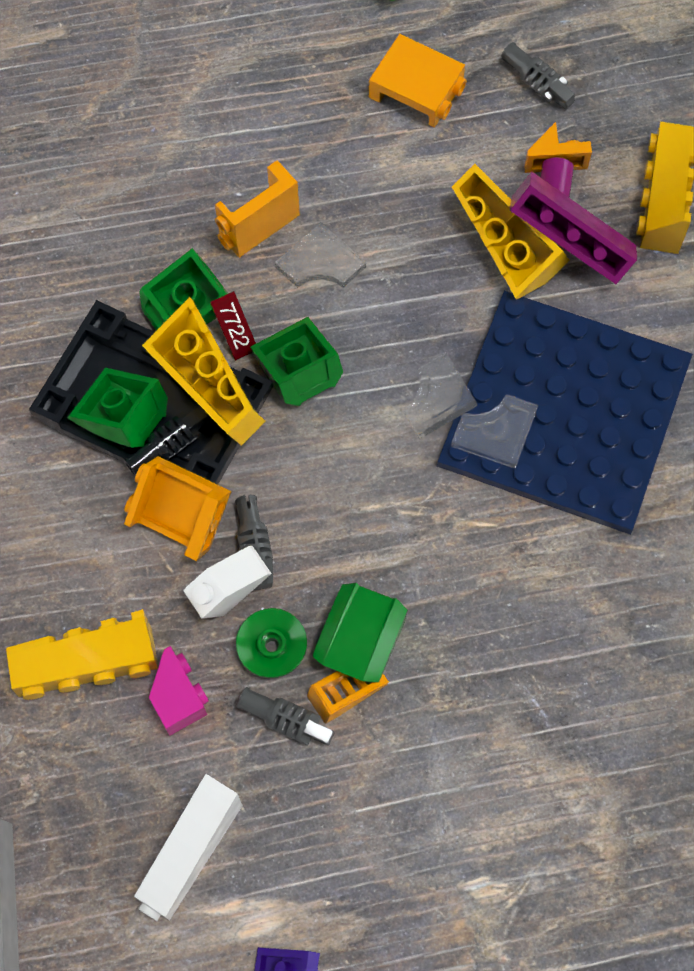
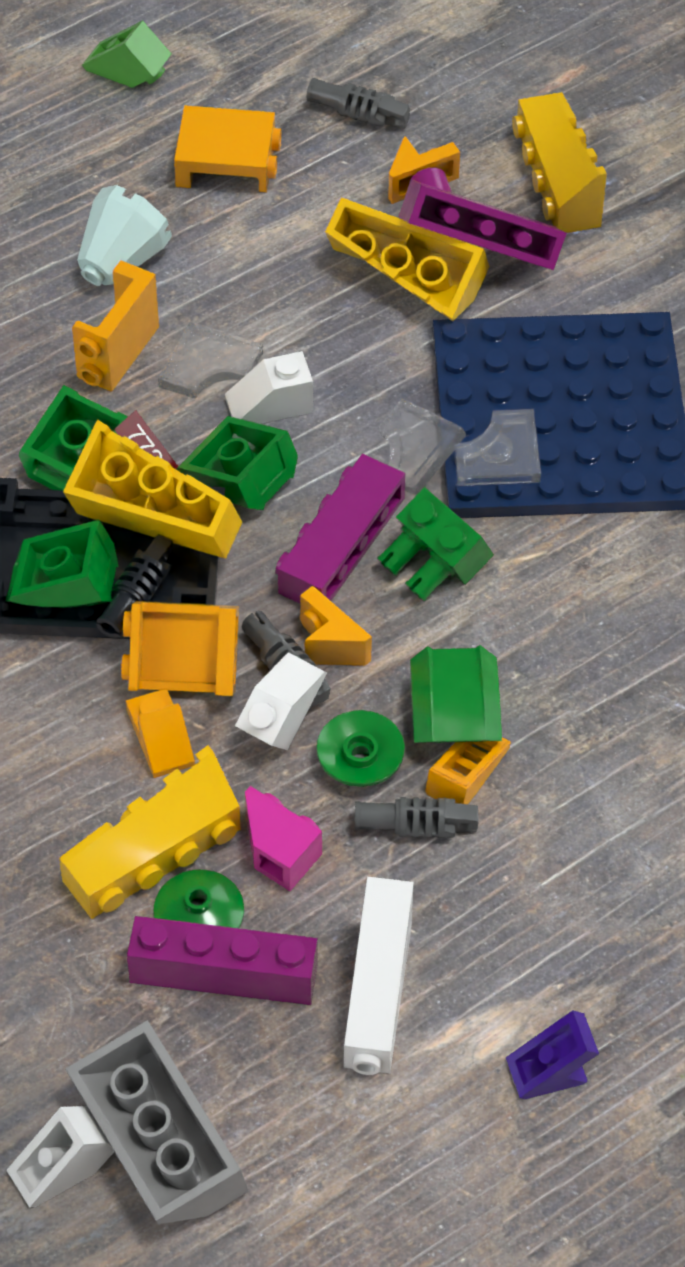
camera: 25 degrees left, 15 degrees down
none -> light aqua cone [77,185,172,286]
none -> light orange slope [126,688,195,778]
none -> magenta brick [127,916,318,1005]
none -> green dish [154,869,244,928]
none -> white slope [225,351,313,424]
none -> magenta brick [275,453,406,604]
none -> light orange slope [300,586,372,666]
none -> green brick [377,487,494,602]

